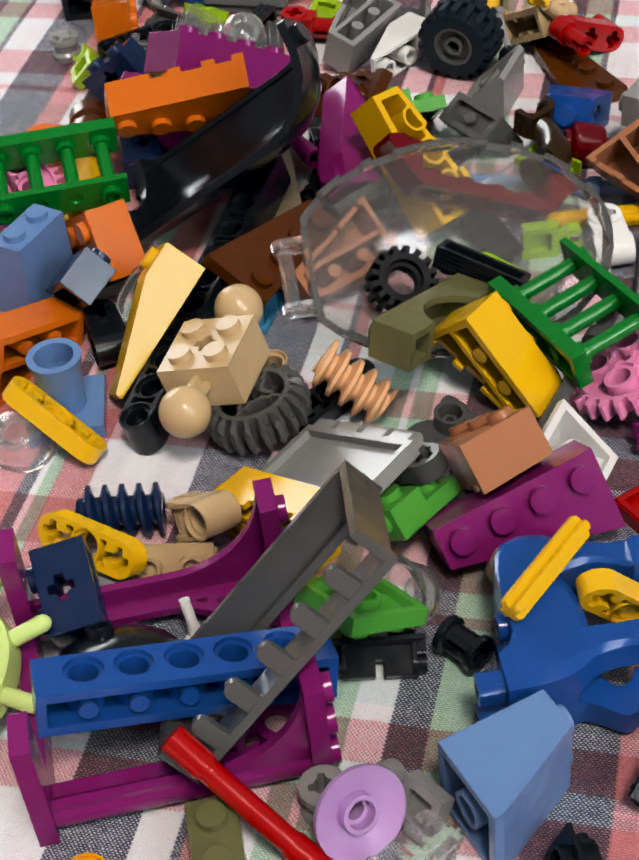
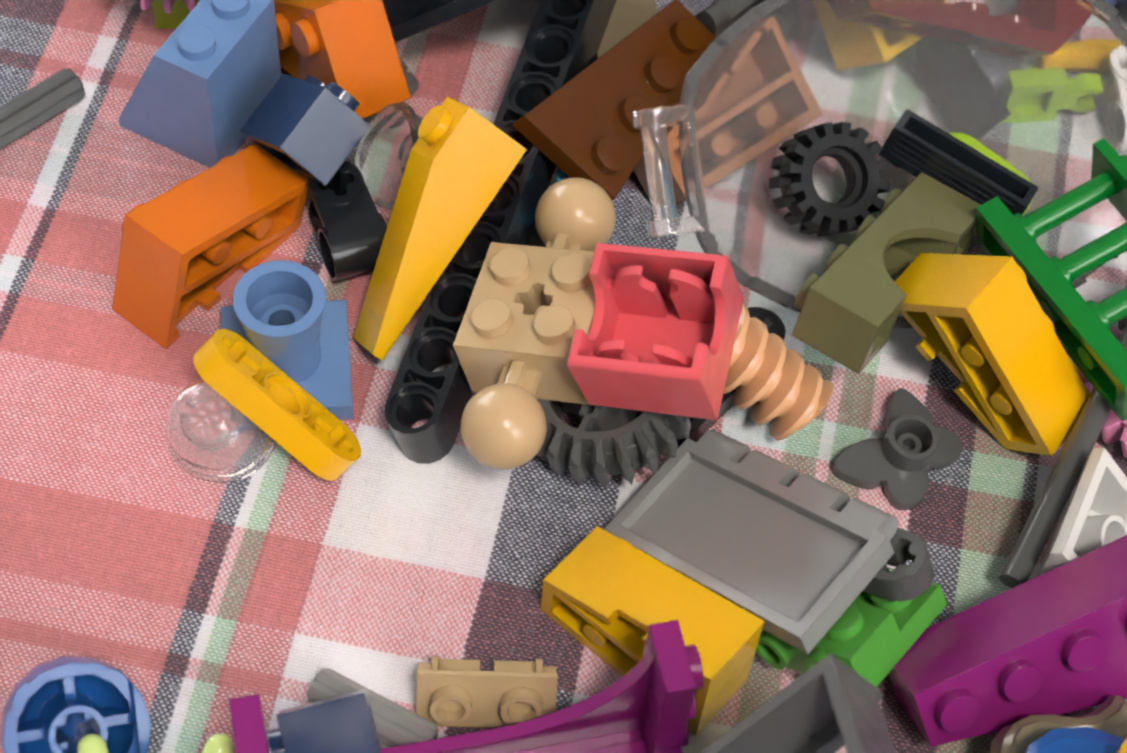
camera: 10 degrees left, 15 degrees up
yellow beam [37,509,147,580] -> none
dark blue piece [75,482,167,538] -> none
tan piece [164,490,242,543] -> none
nougat wedge [438,405,554,495] -> none
none -> coral piece [567,243,744,420]

